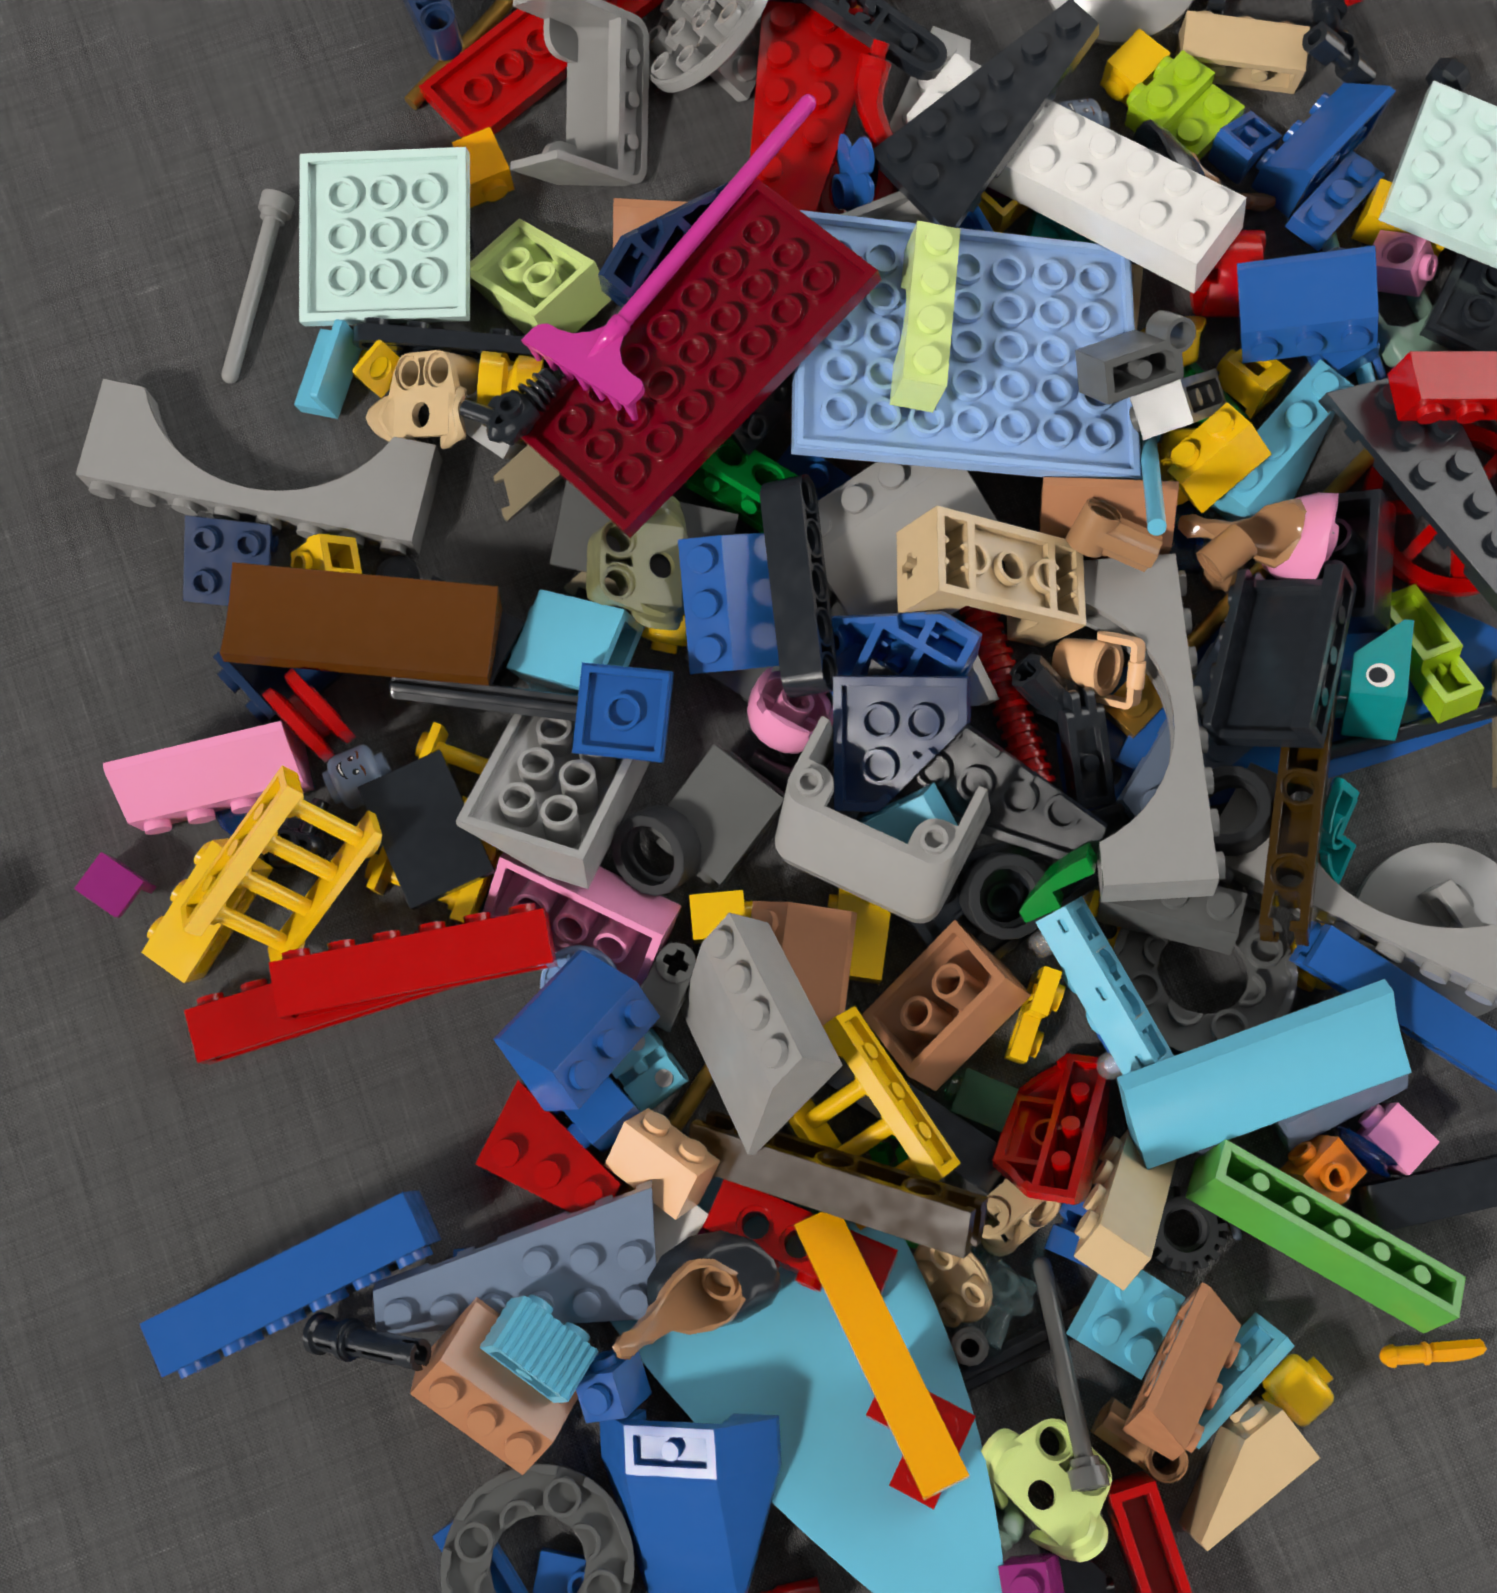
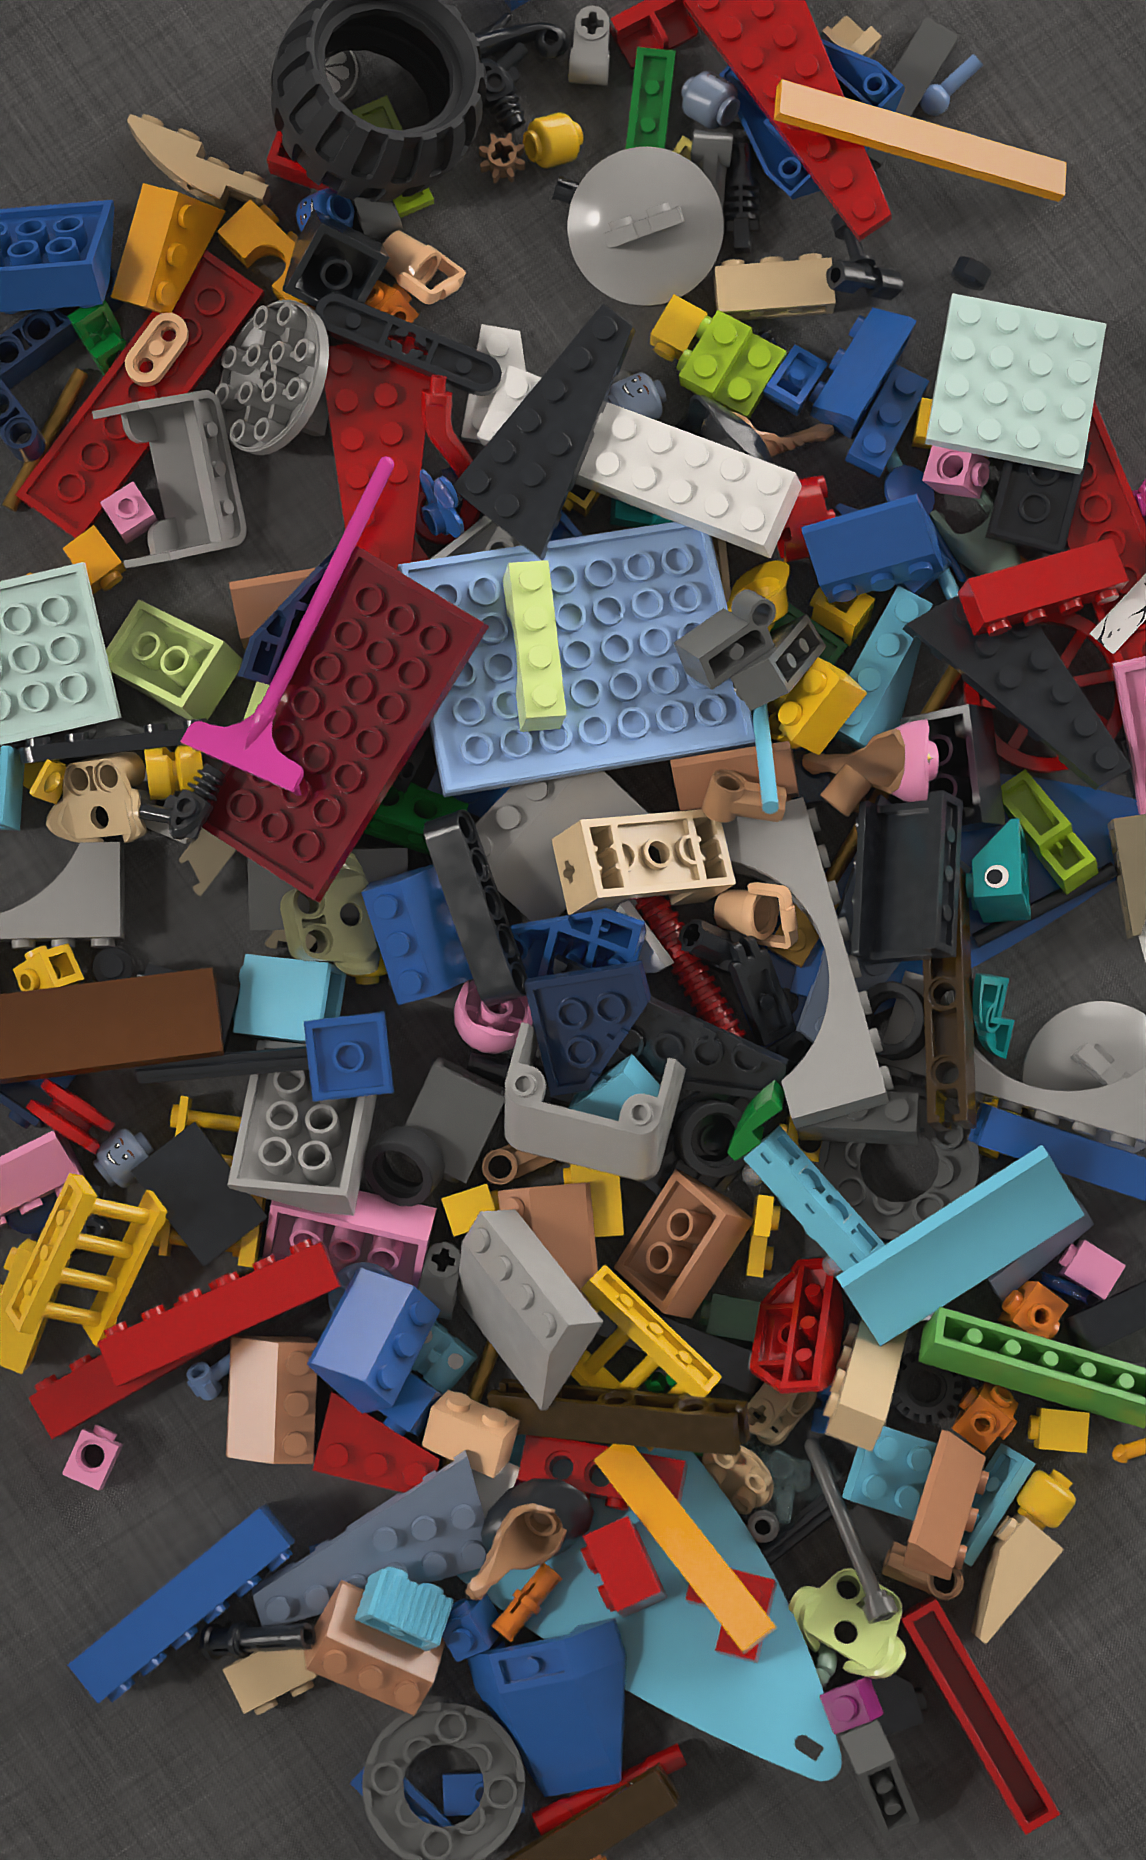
camera: 15 degrees left, 5 degrees up
none -> bright pink brick [62,1425,123,1491]
none -> bright pink brick [100,481,158,544]
none -> medium blue bar [187,1353,230,1400]
none -> tan brick [223,1650,318,1715]
none -> nougat slope [226,1336,317,1464]
none -> medium nougat piece [482,1144,556,1186]
none -> orange pin [491,1563,562,1642]
none -> red brick [581,1516,668,1618]
none -> orange brick [952,1382,1019,1453]
none -> yellow brick [1028,1407,1090,1453]

